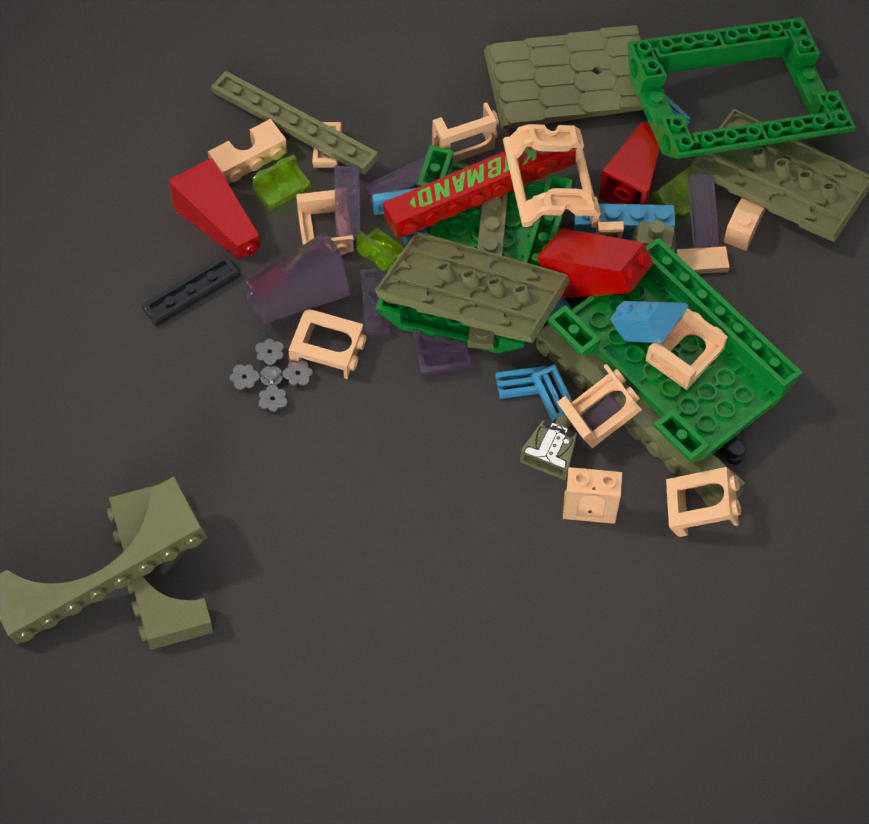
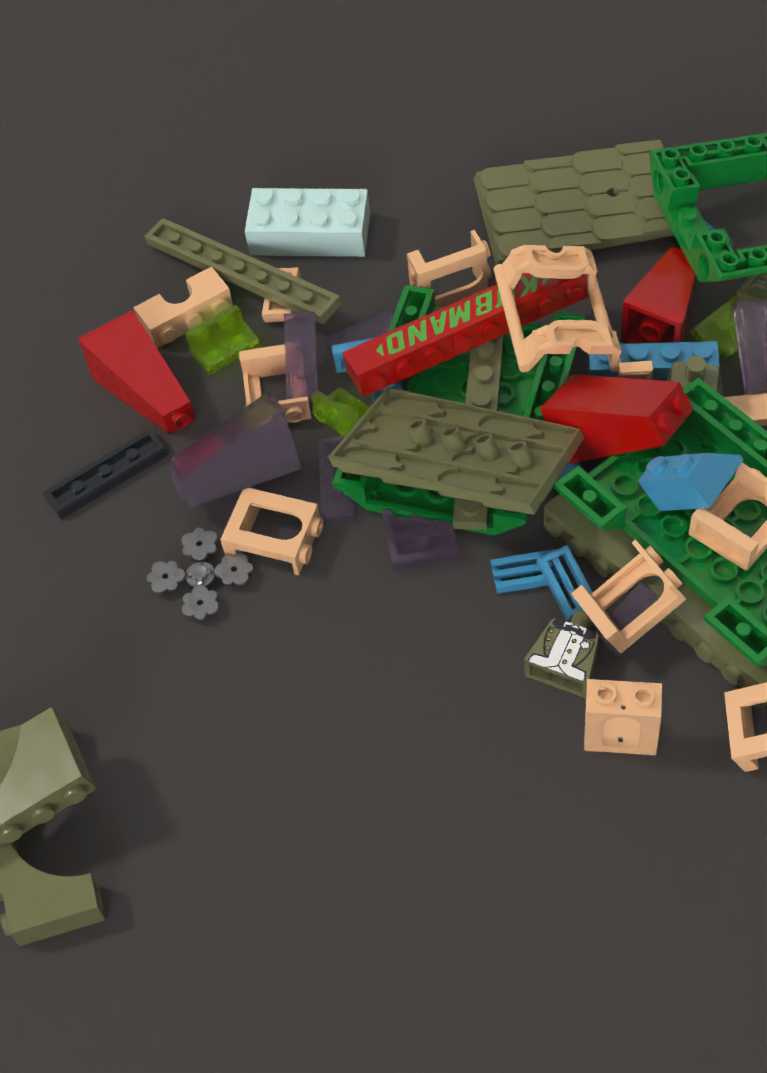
camera: 10 degrees right, 5 degrees down
none -> light aqua brick [245,188,370,257]

